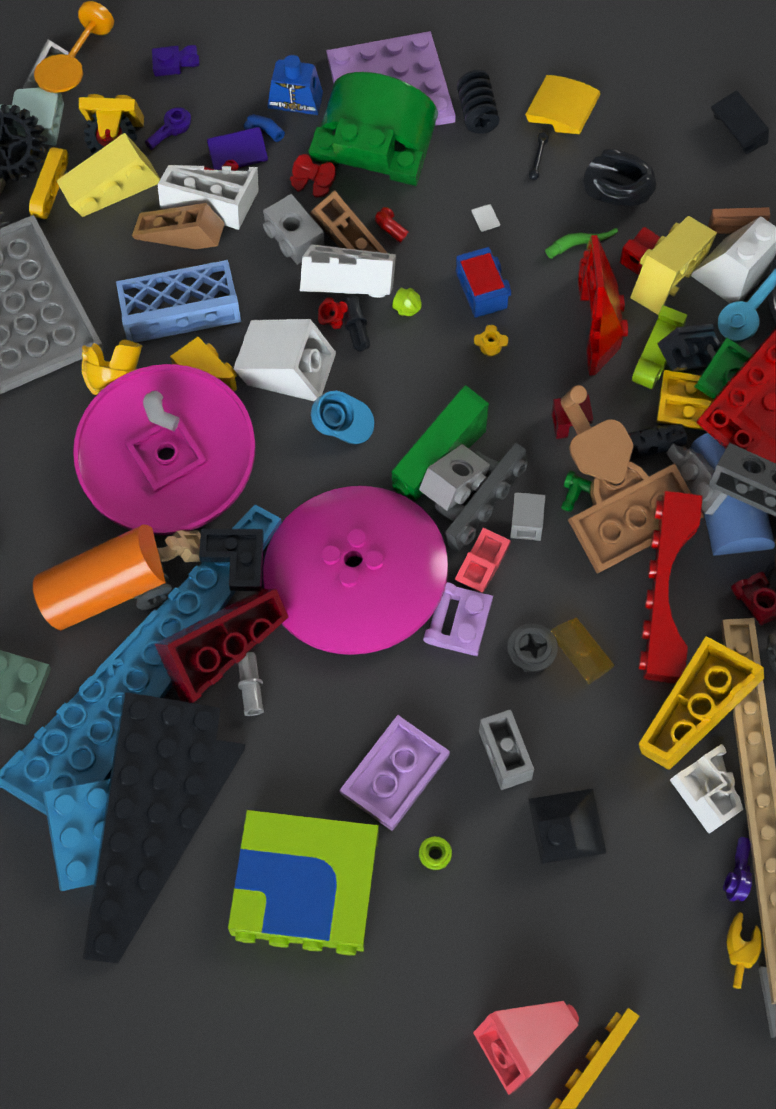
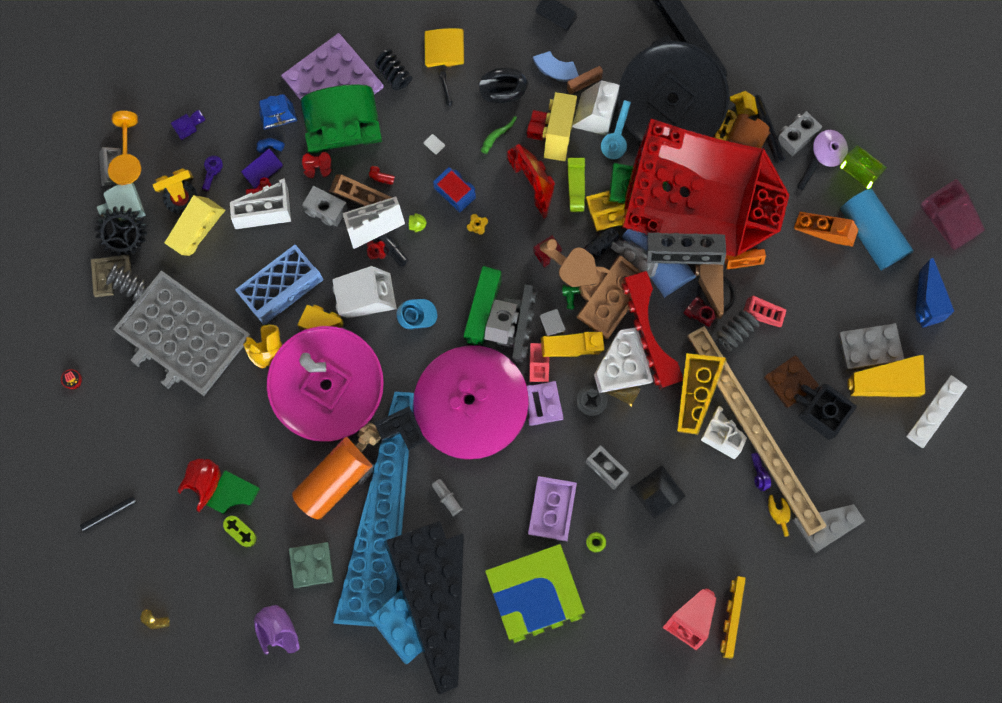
camera: 25 degrees left, 10 degrees up
yellow beam [29,147,68,219] -> none
medium nougat slope [132,203,225,249] -> none
dark red wedge [155,589,289,703] -> none
black hinge [657,324,721,371] -> none
none -> light blue tile [533,51,579,82]
none -> yellow slope [541,332,604,357]
none -> white plate [594,328,653,393]

